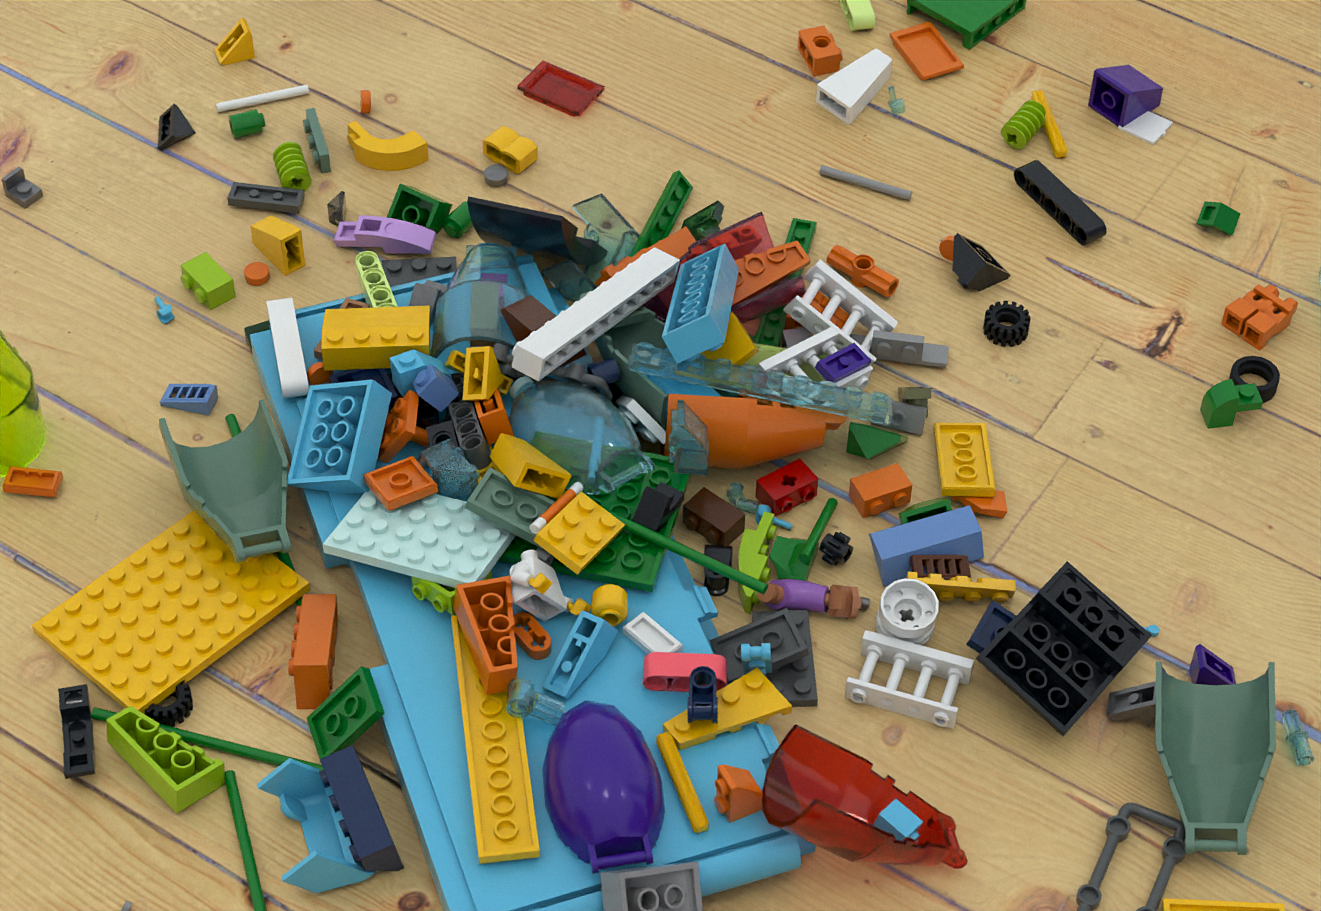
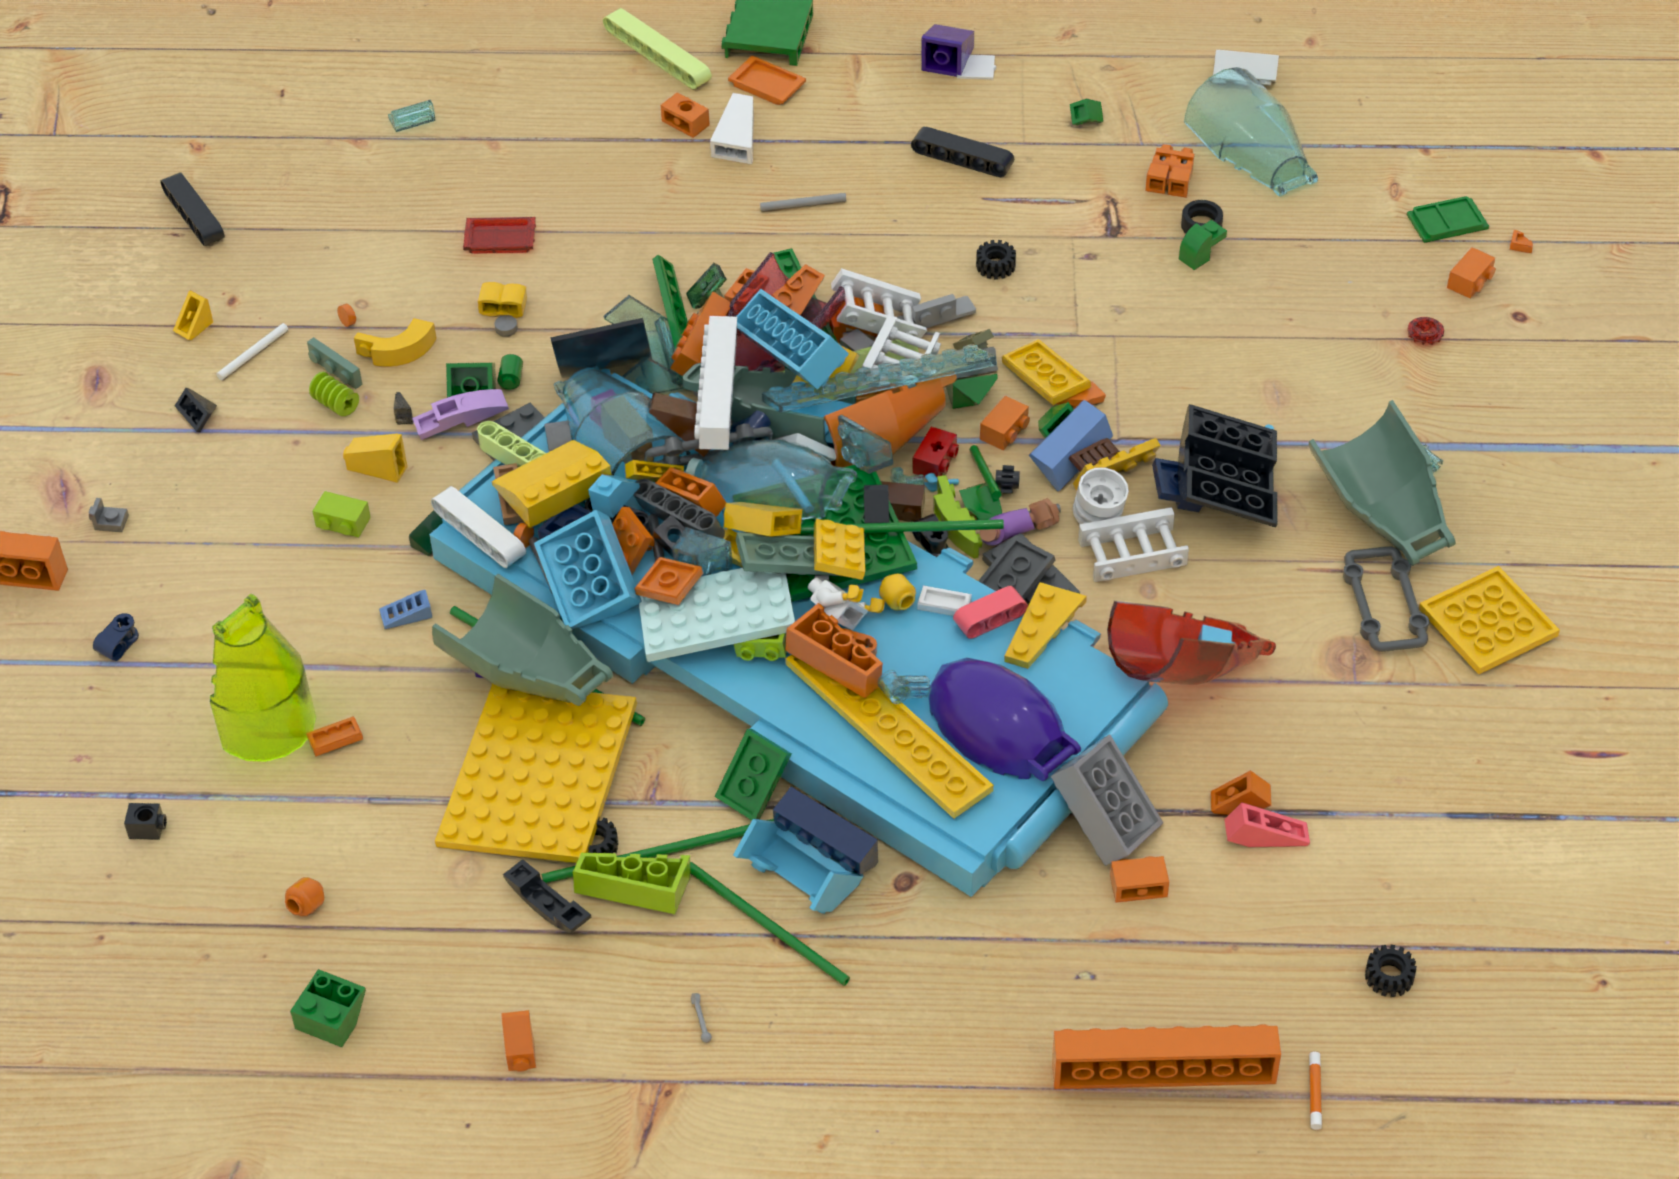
camera: 30 degrees left, 0 degrees up
medium azure hand [155,296,175,324] -> none
dark grey plate [227,182,305,214] -> none
green brick [228,109,266,139] -> none
orange tile [244,262,270,286] -> none
orange wedge [288,594,338,709] -> none
medium blue brick [412,364,459,412] -> none
yellow slope [462,346,504,401] -> none
orange bar [530,482,584,534] -> none
medium azure slope [542,610,618,699] -> none
yellow axle [656,732,709,833] -> none
dark blue piece [688,666,718,723] -> none
orange slope [714,764,763,823] -> none
medium azure plate [741,643,772,676] -> none
dark purple plate [815,343,871,385] -> none
orange piece [827,244,899,298] -> none
clear light blue hand [888,86,905,114] -> none
orange tile [939,236,954,261] -> none
black slope [953,233,1011,292] -> none
lime piece [1001,100,1046,149] -> none
yellow axle [1031,90,1068,158] -> none
flat silver slope [1107,681,1156,727] -> none
dark purple slope [1189,644,1236,686] -> none

